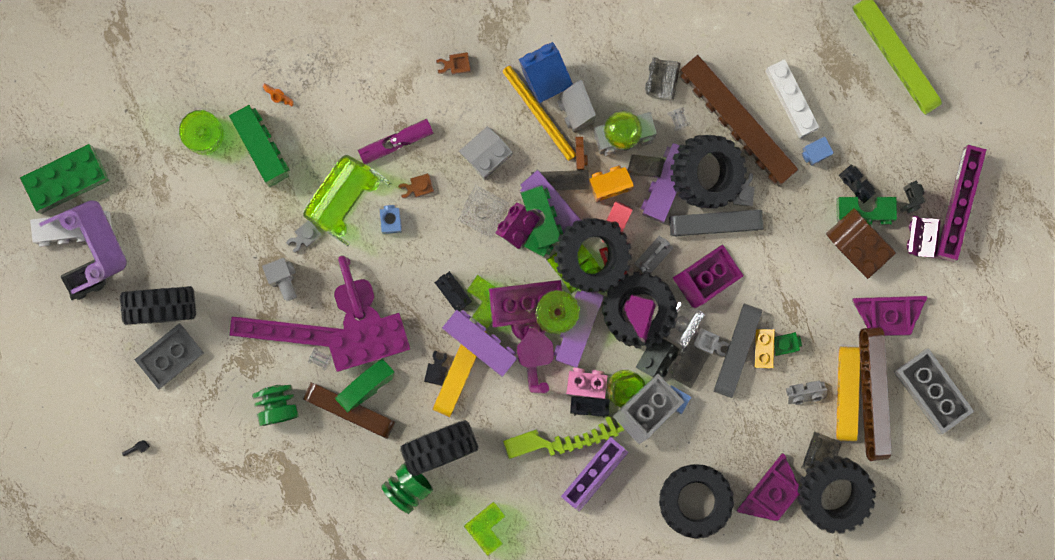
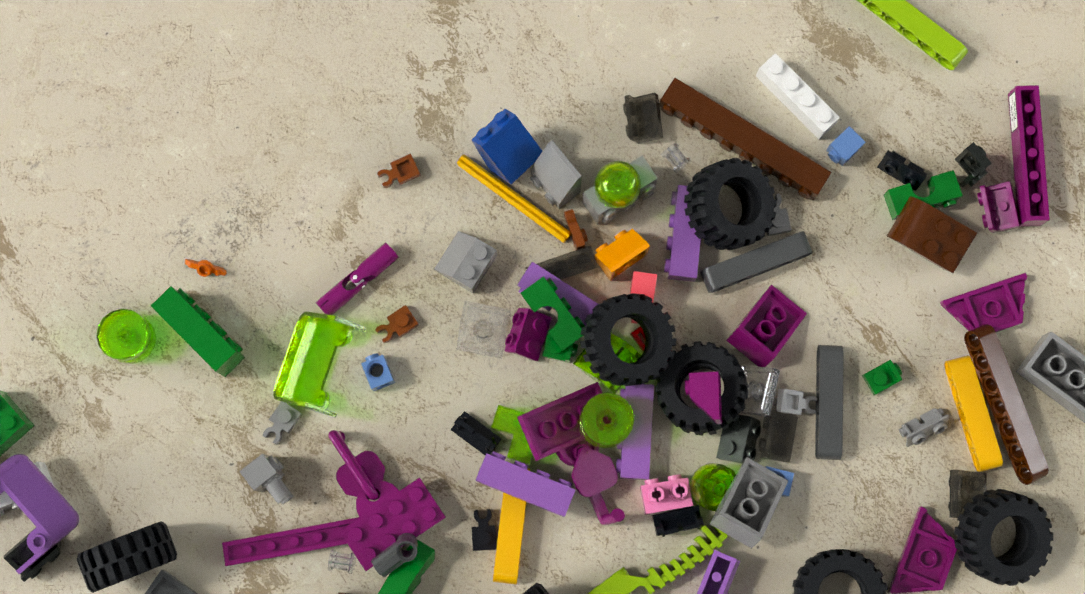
camera: 15 degrees left, 5 degrees down
clear smoke plate [627,154,665,178] -> none
light grey hinge [634,235,673,273] -> none
yellow hinge [754,329,775,369] -> none
none -> dark grey piece [371,533,418,577]

